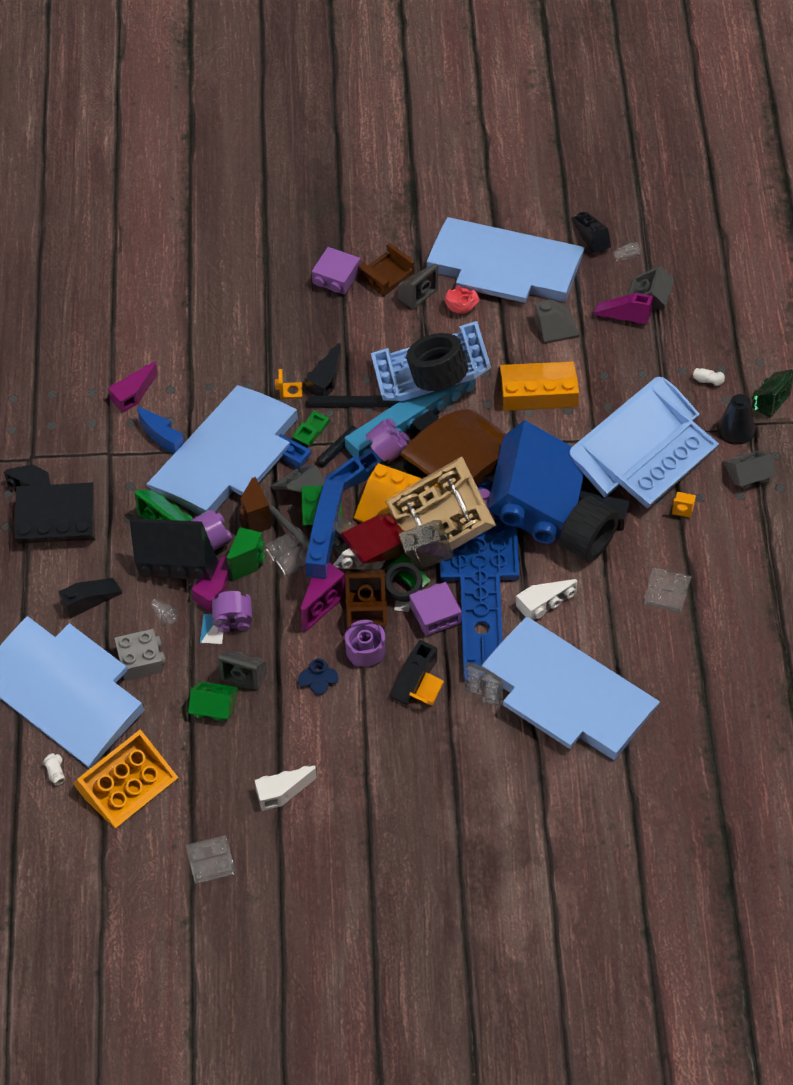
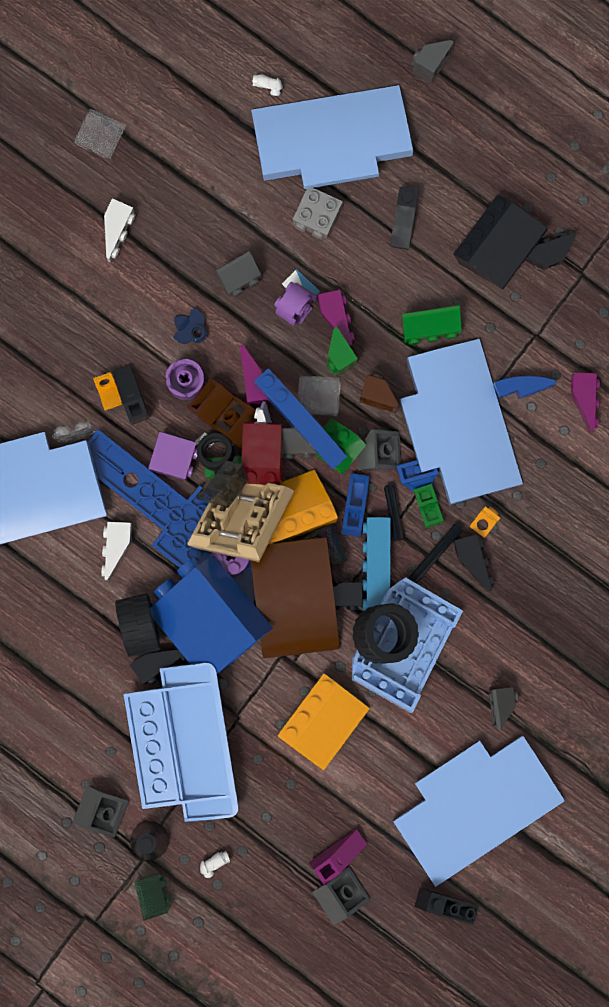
camera: 125 degrees right, 30 degrees up
light orange slope [73,729,179,828] -> none
black slope [130,519,219,580] -> none
clear cone [150,599,178,625] -> none
green slope [188,681,238,721] -> none
medium lavender brick [190,510,233,552] -> none
dark grey bar [269,505,310,550] -> none
medium lavender brick [312,247,361,295] -> none
reddish brown panel [358,243,415,297] -> none
medium lavender brick [366,418,409,464] -> none
coral hair [445,286,479,314] -> none
dark grey slope [534,299,580,344] -> none
clear cone [613,241,641,261] -> none
clear slope [643,567,692,613] -> none
light orange bracket [672,492,696,518] -> none

